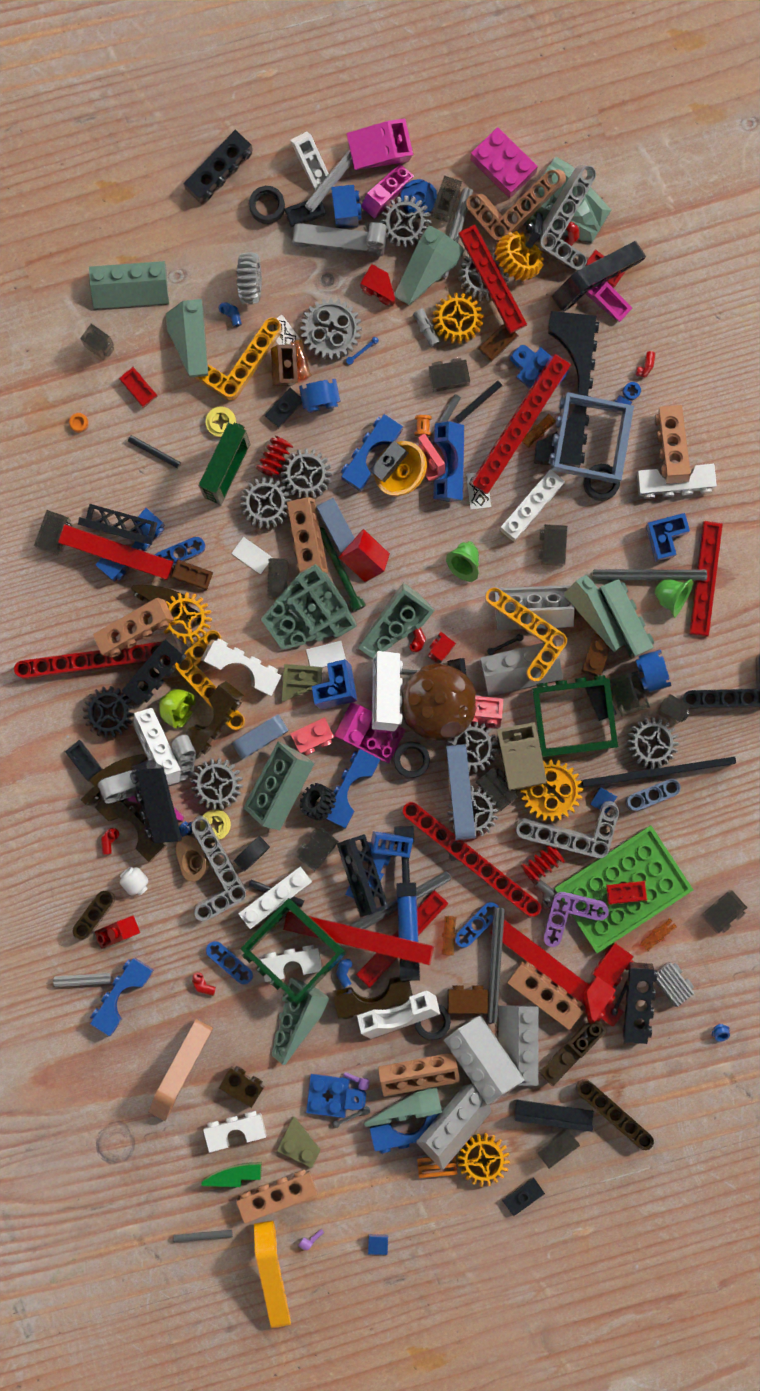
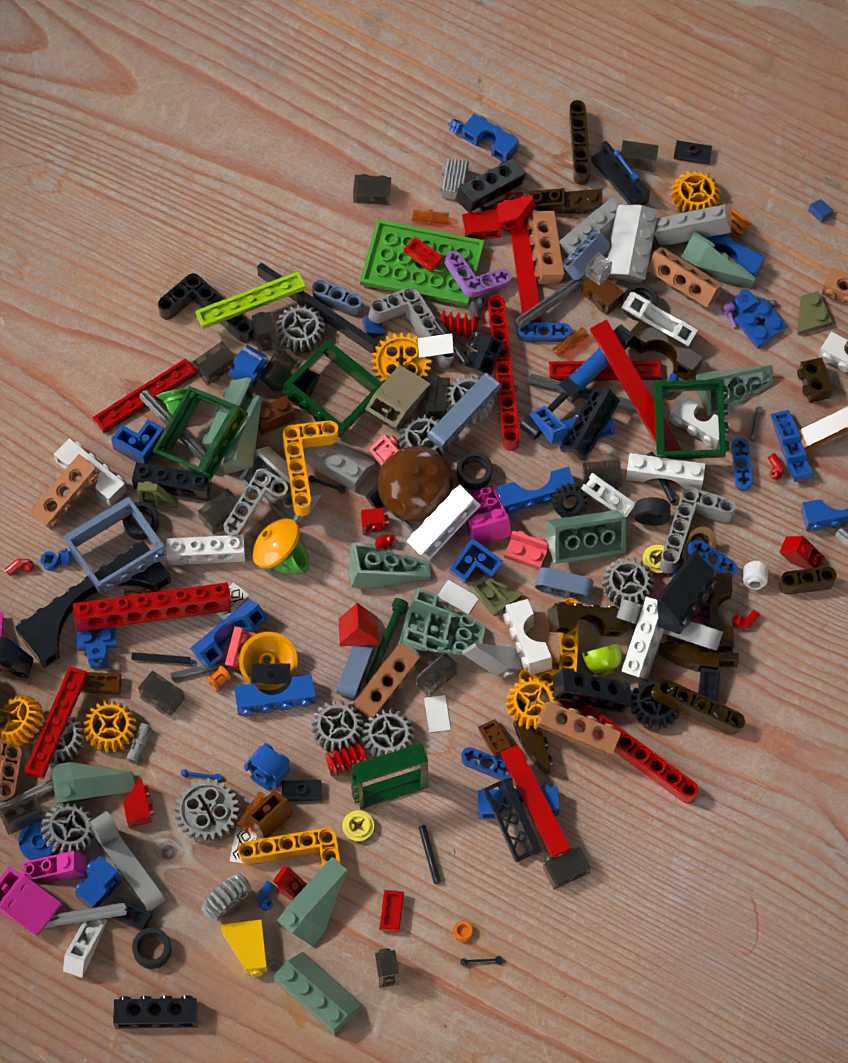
camera: 135 degrees left, 20 degrees down
none -> black brick [132,462,212,501]
none -> olive wing [137,481,178,509]
none -> dark green window [153,386,248,480]
none -> clear smoke brick [192,341,236,386]
none -> lime plate [195,271,306,329]
none -> yellow slope [221,919,267,977]
none -> light grey beam [224,469,288,536]
none -> light orange dish [252,518,300,568]
none -> red slope [273,865,307,901]
none -> white sticker [418,333,453,358]
none -> black bar [432,317,469,364]
none -> black legs [460,332,504,376]
none -> black hinge [460,956,503,966]
none -> blue arch [462,113,519,162]
none -> light grey slope [462,643,523,679]
none -> sand blue beam [562,230,610,280]
none -> white plate [581,473,635,517]
none -> clear brick [585,252,612,286]
none -> blue hinge [614,150,638,181]
none -> dark brown beam [651,679,745,735]
none -> blue beam [687,540,738,577]
none -> dark grey hinge [749,406,763,441]
none -> blue slope [771,410,813,482]

